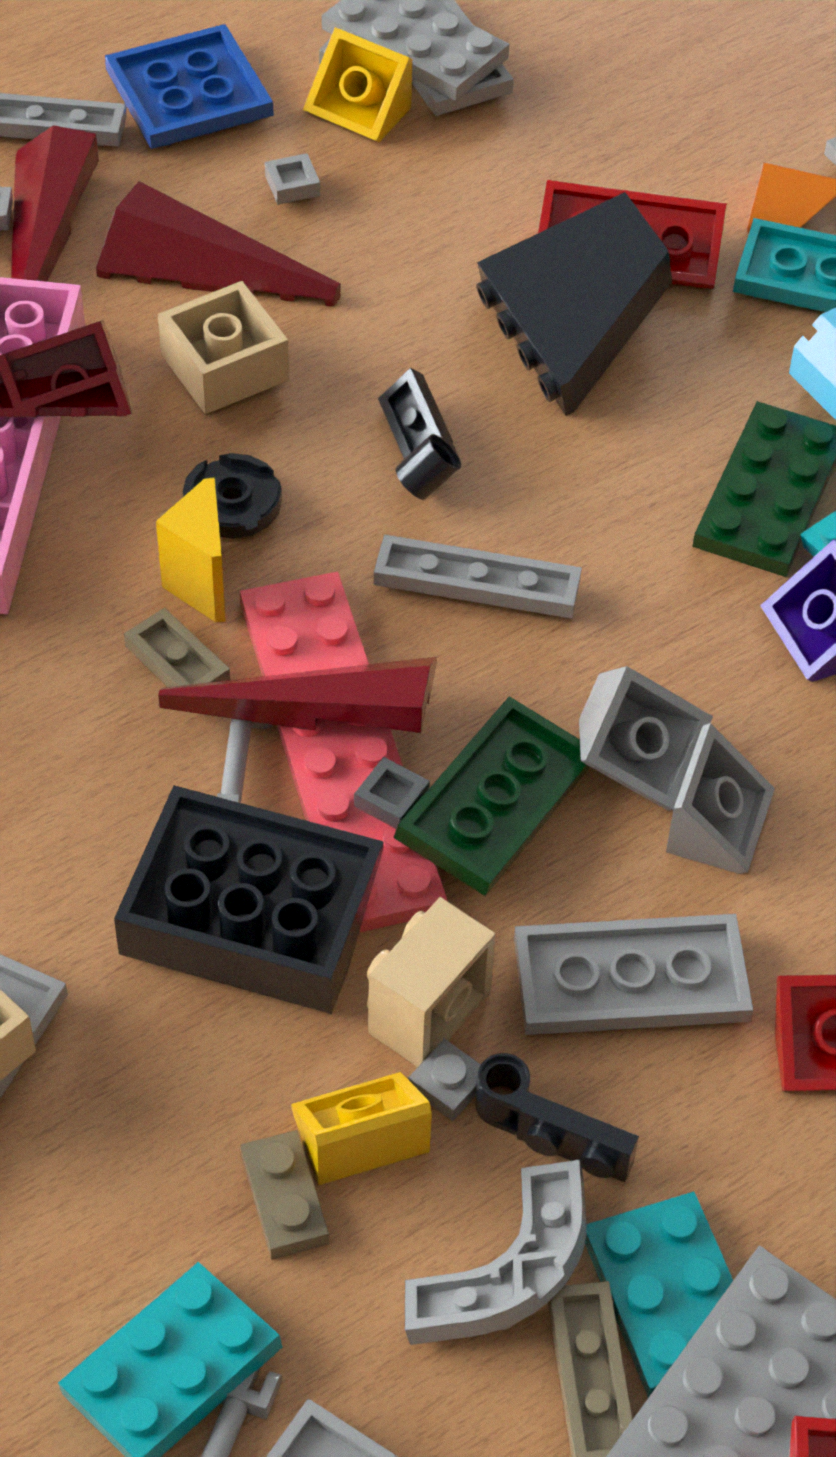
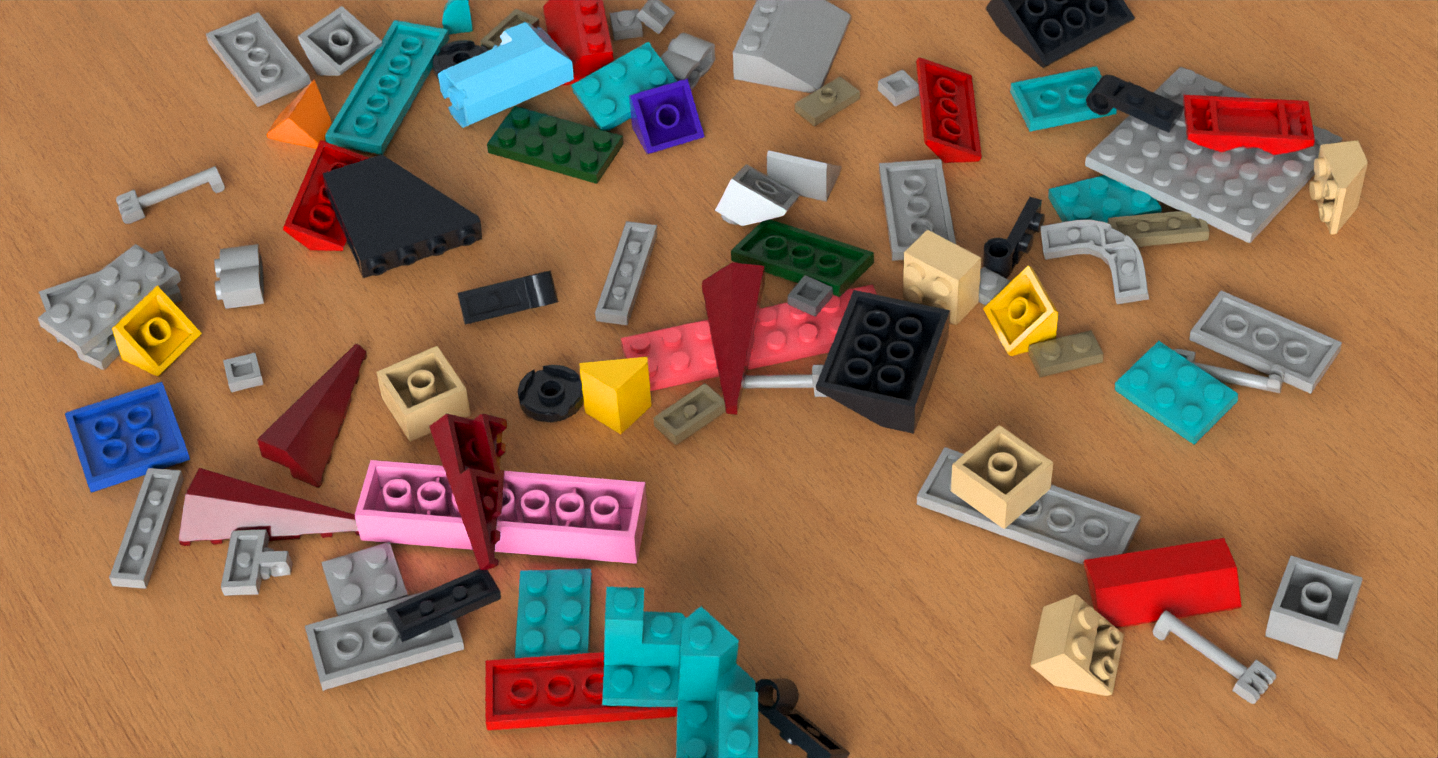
camera: 85 degrees left, 5 degrees down
none -> light grey hinge [116,166,225,224]
none -> light grey brick [214,244,264,309]

